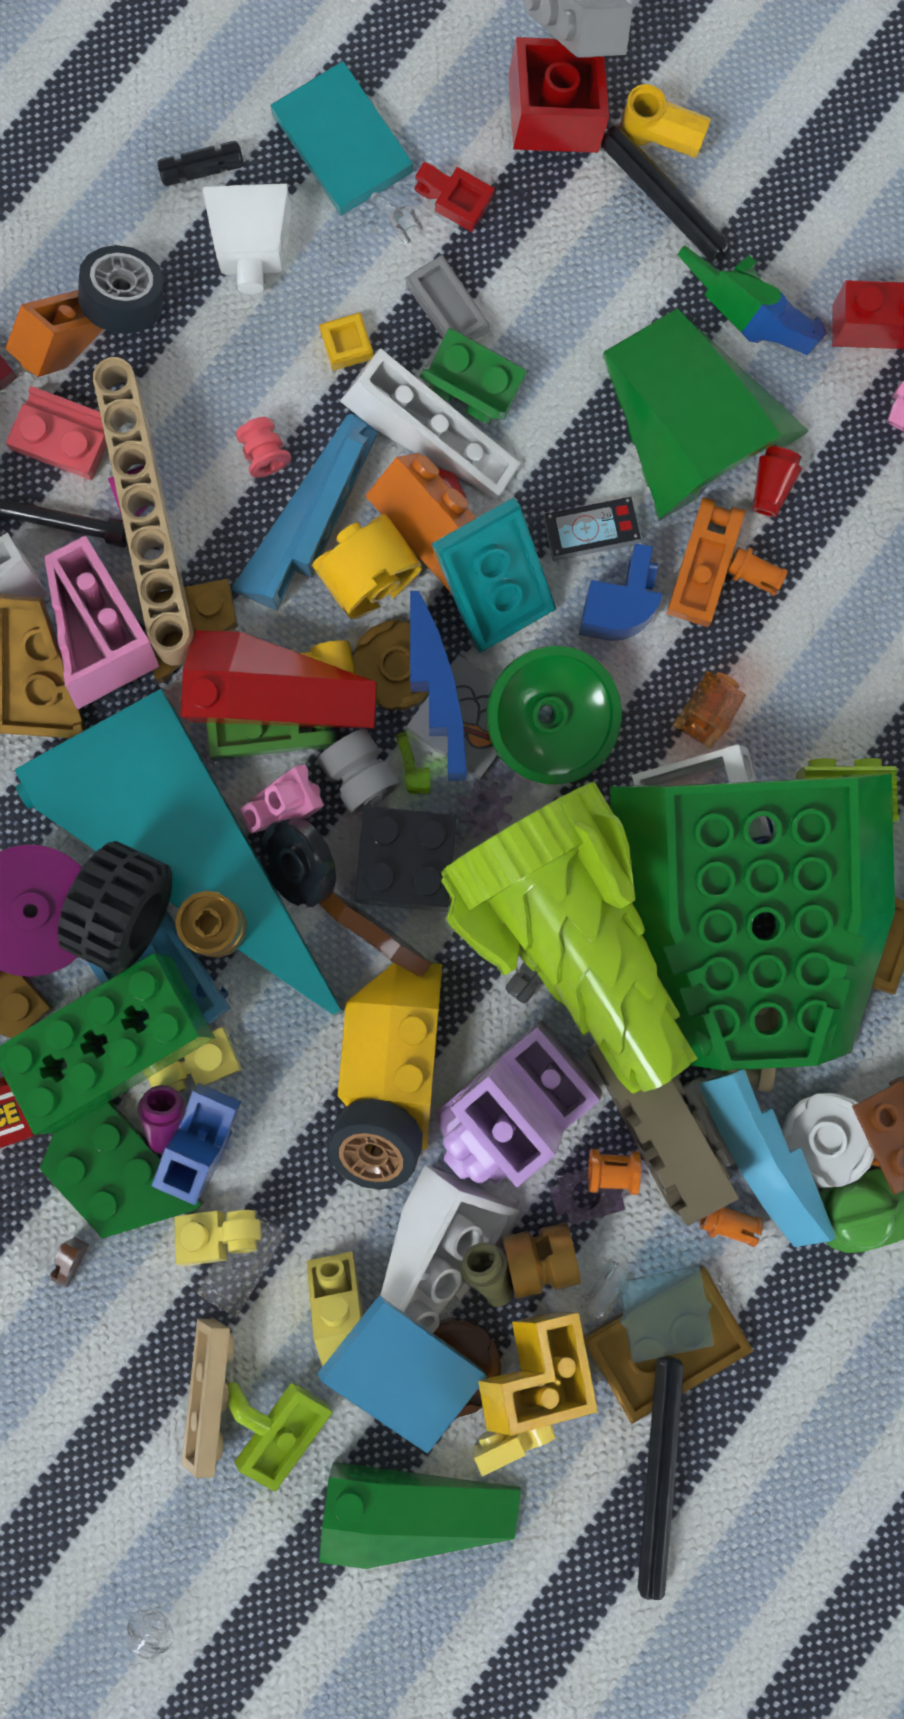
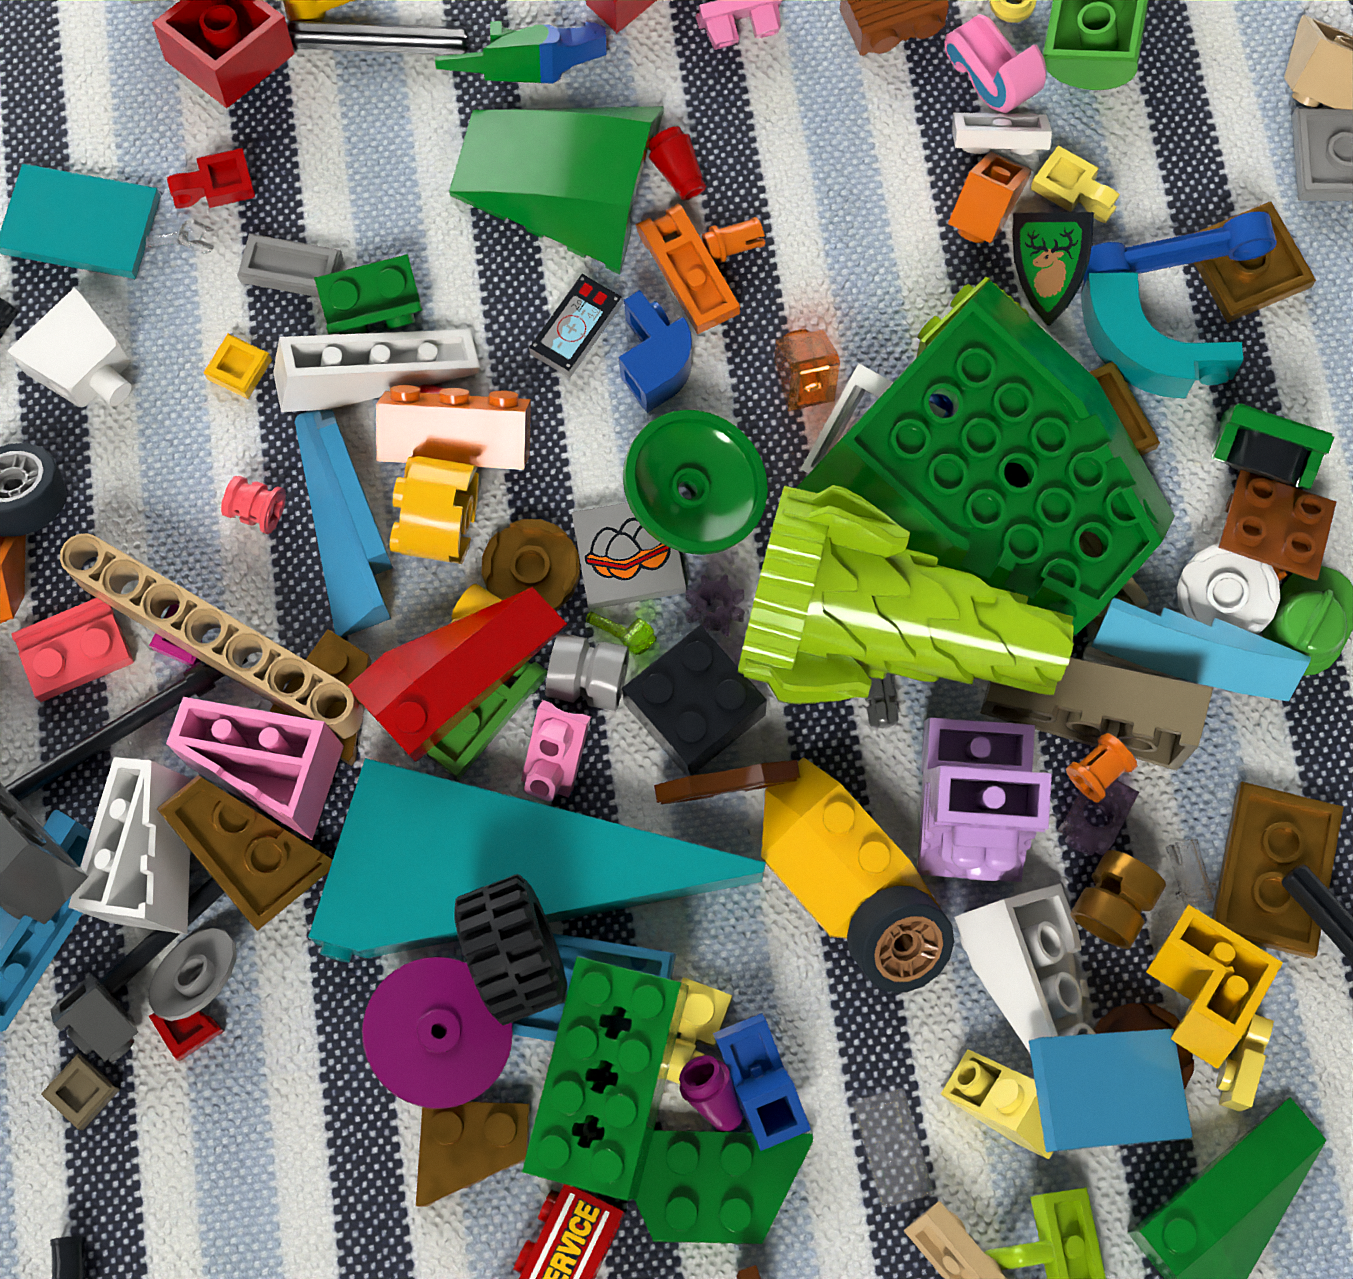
camera: 40 degrees left, 10 degrees down
light yellow plate [174,1210,261,1266] -> none
pearl gold wheel [175,891,247,958] -> none
black tile [261,816,336,908] -> none
blue slope [410,591,467,781] -> none
teal tile [431,498,556,653] -> none
olive cone [461,1242,513,1307] -> none
clear light blue piece [618,1265,714,1363] -> none
orange pin [699,1207,763,1247] -> none

